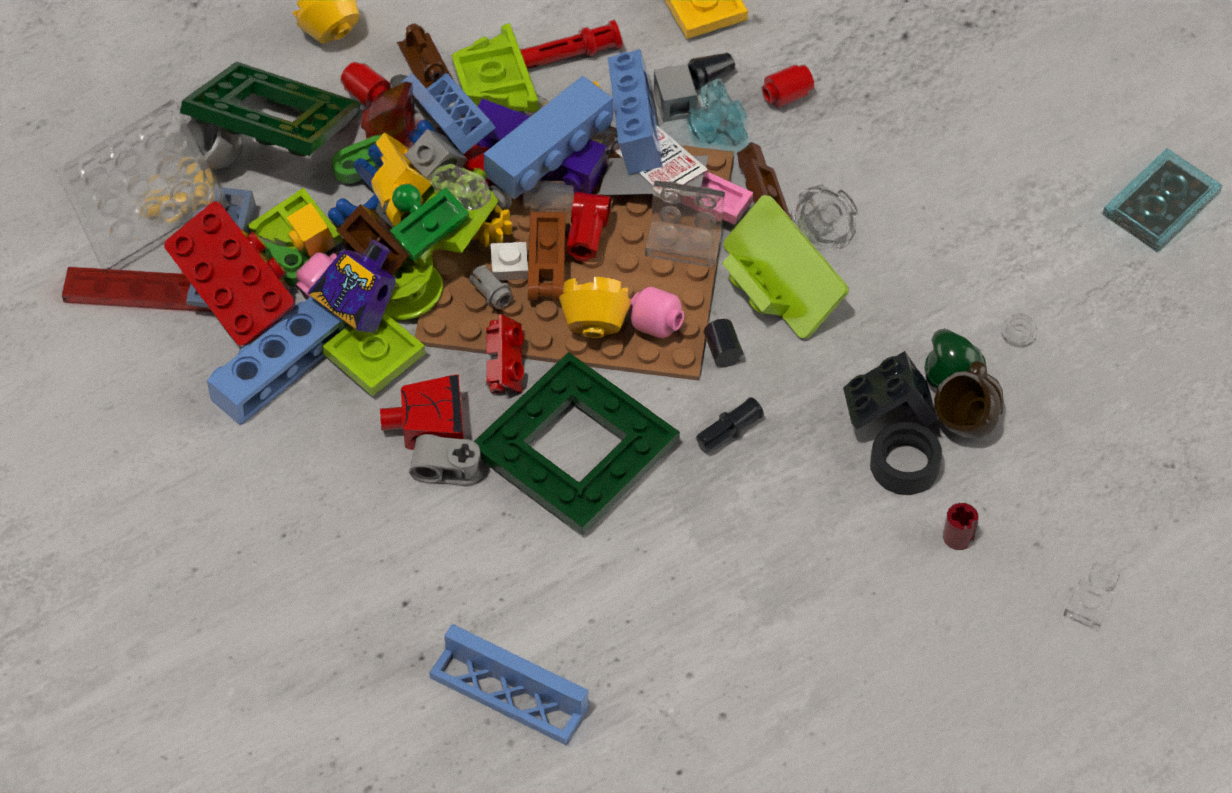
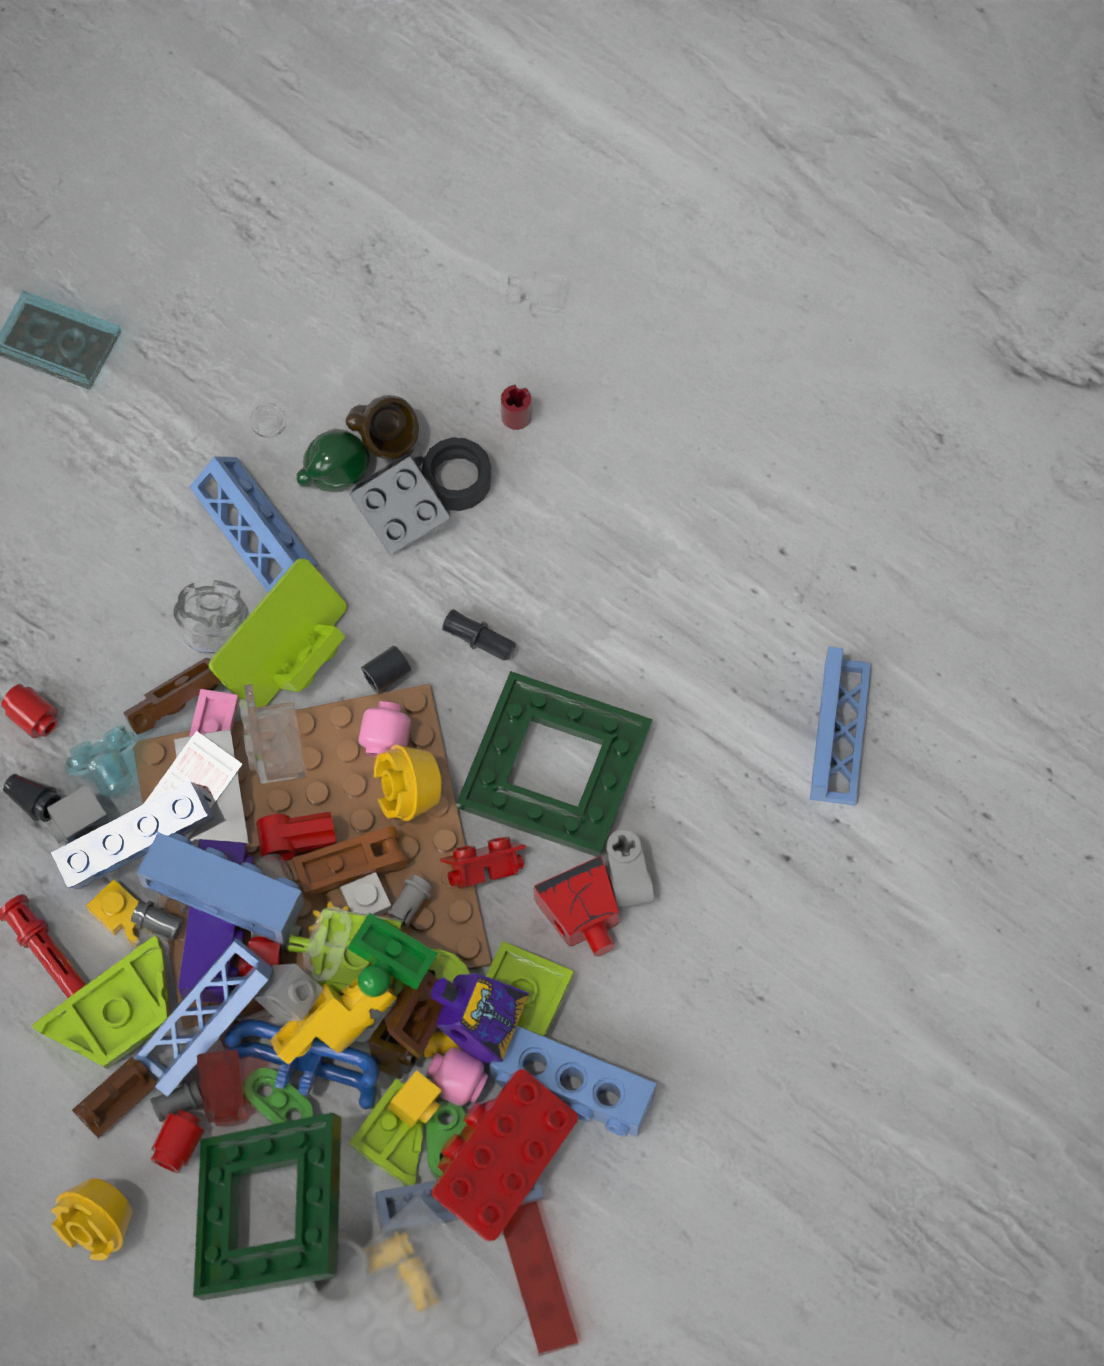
camera: 110 degrees left, 10 degrees up
none -> medium blue fence [189,456,318,593]

